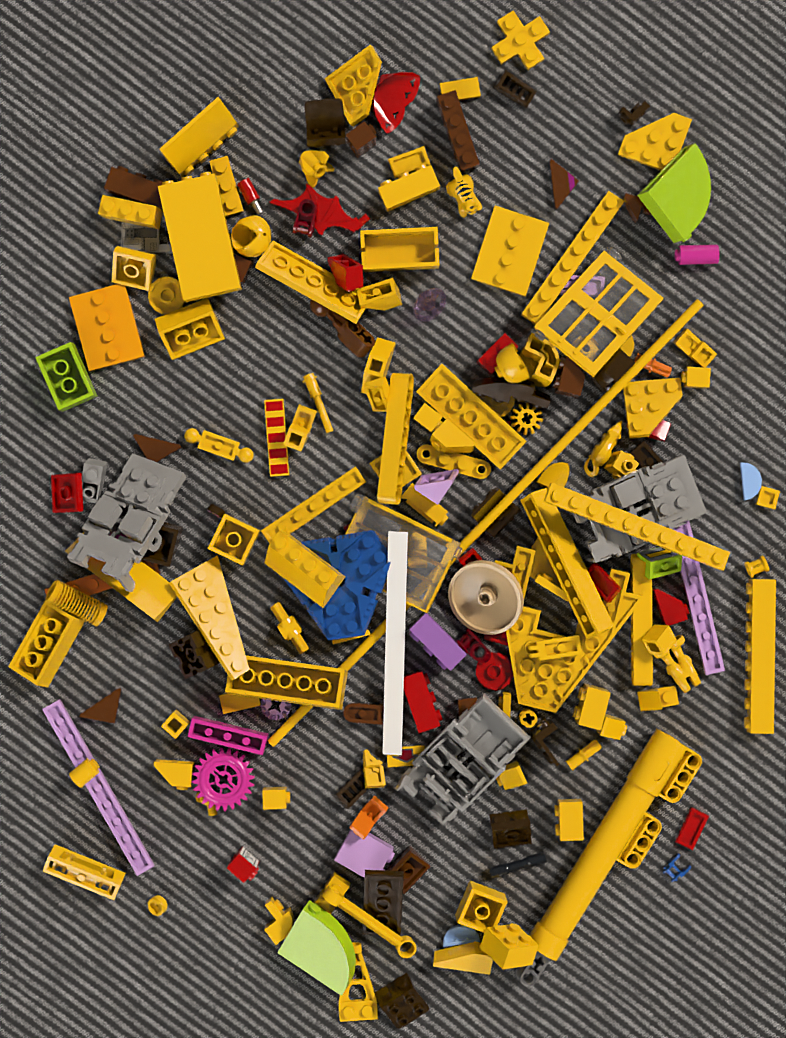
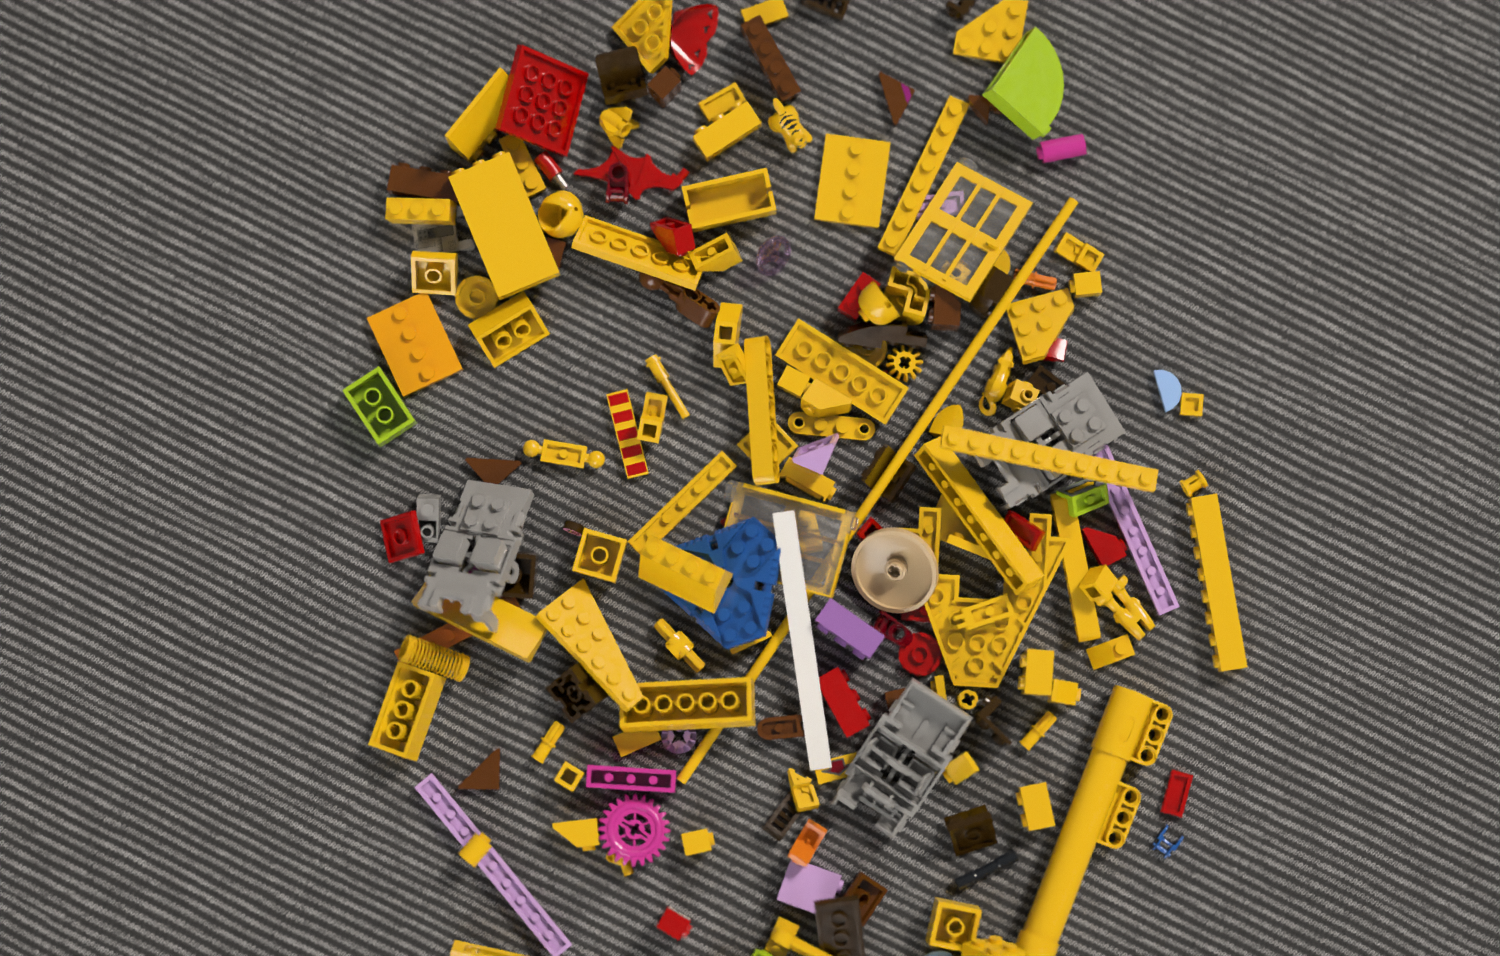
camera: 15 degrees left, 5 degrees down
none -> red plate [495,45,589,156]
none -> yellow axle [531,721,565,764]

